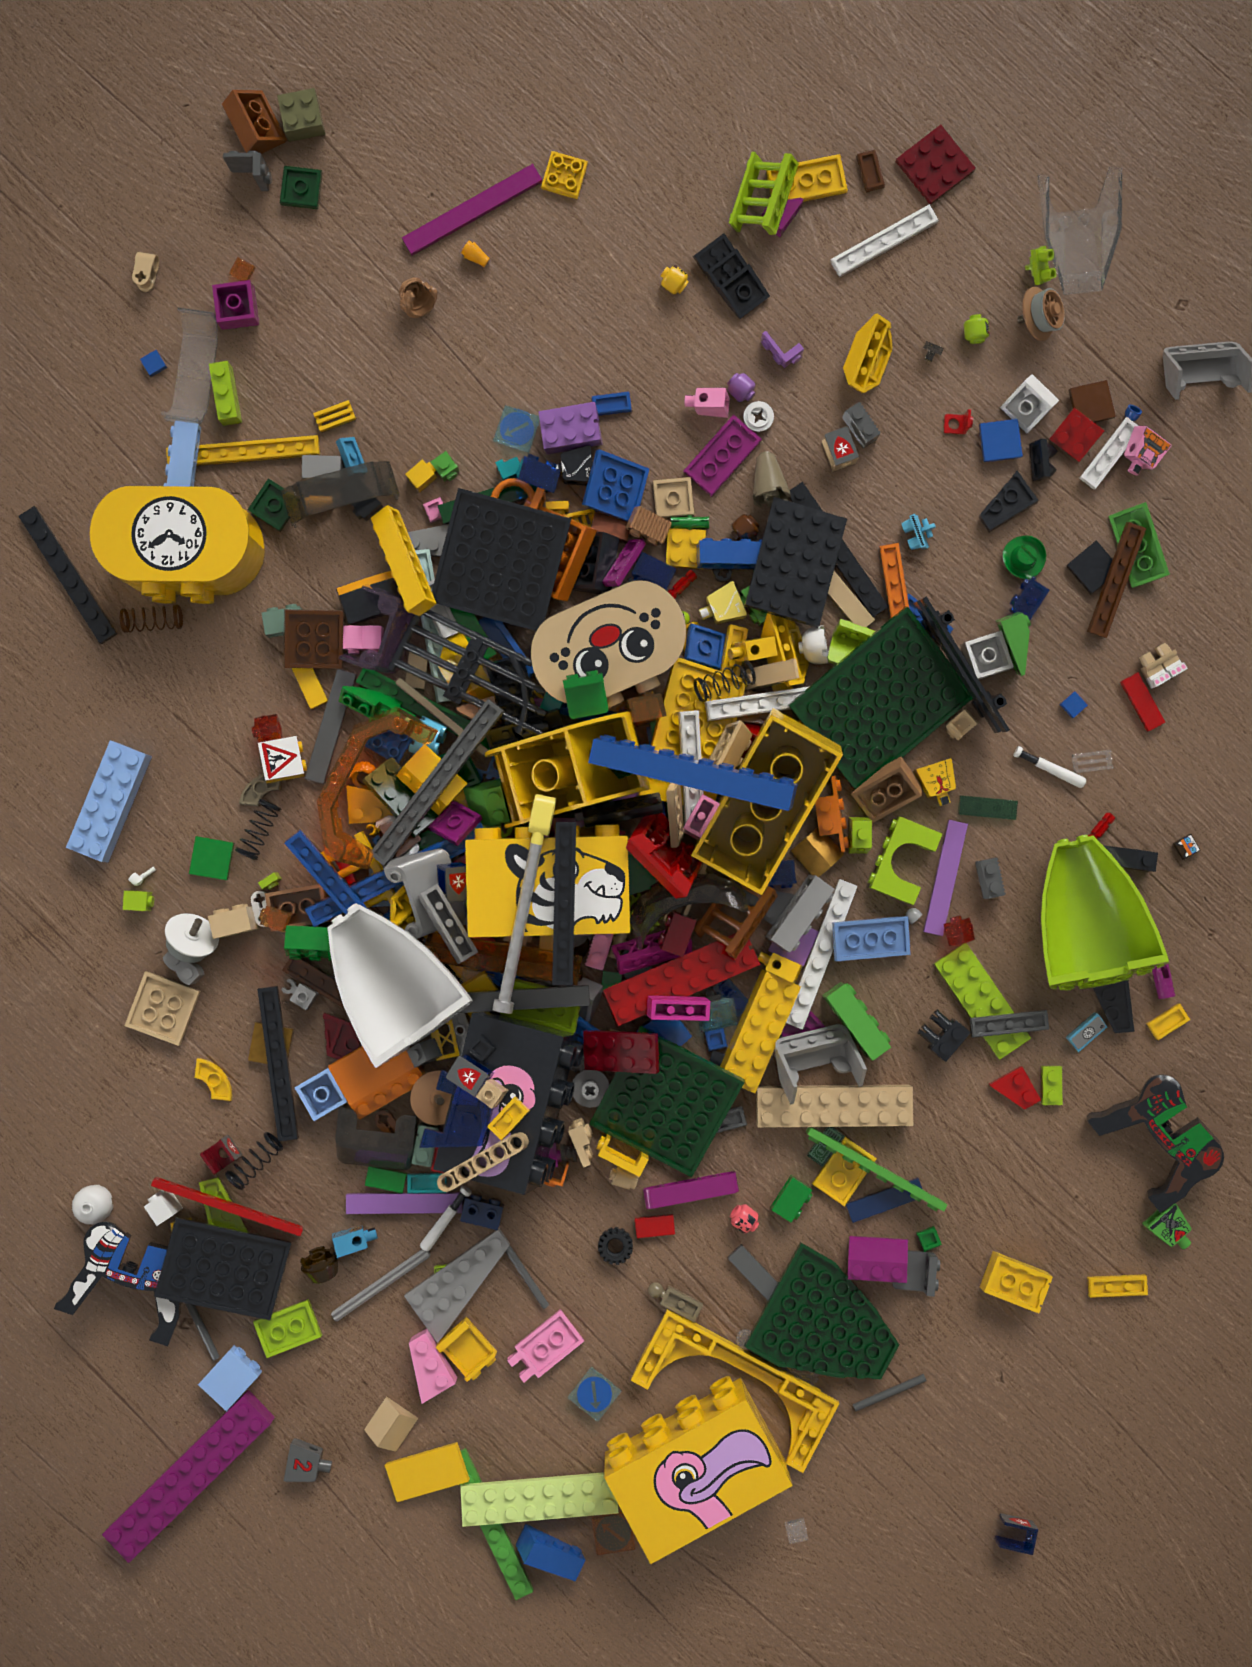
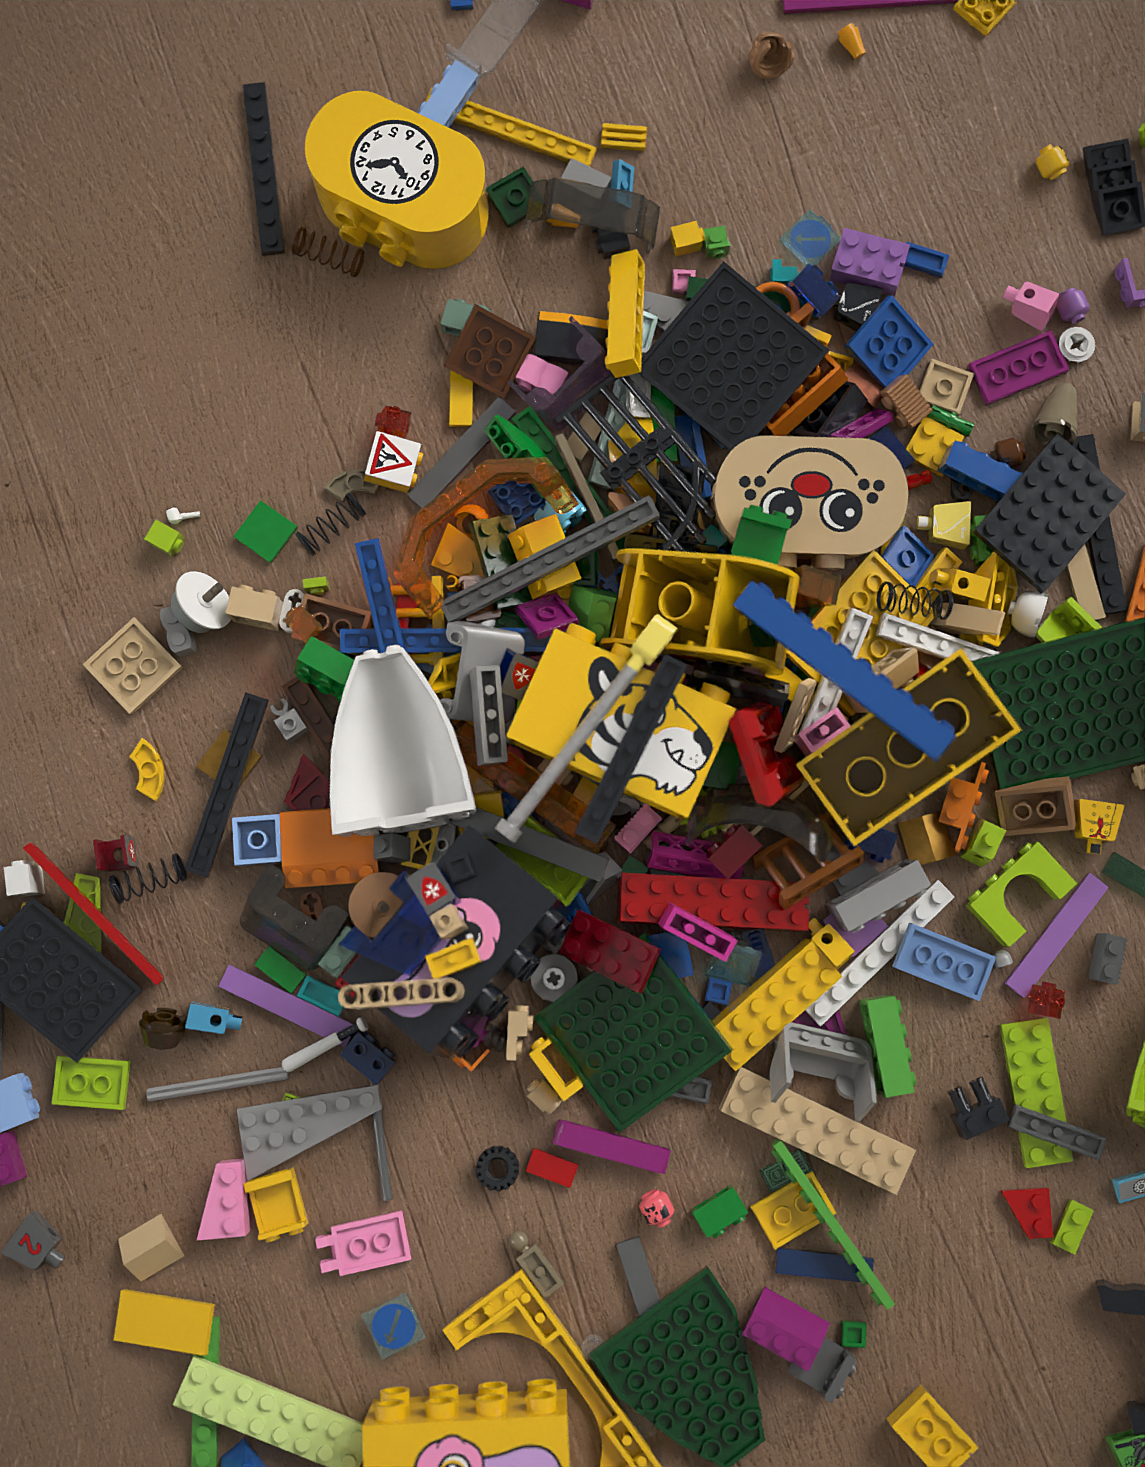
camera: 25 degrees right, 5 degrees down
light blue brick [66,740,152,862] -> none
lime brick [209,361,242,426] -> none

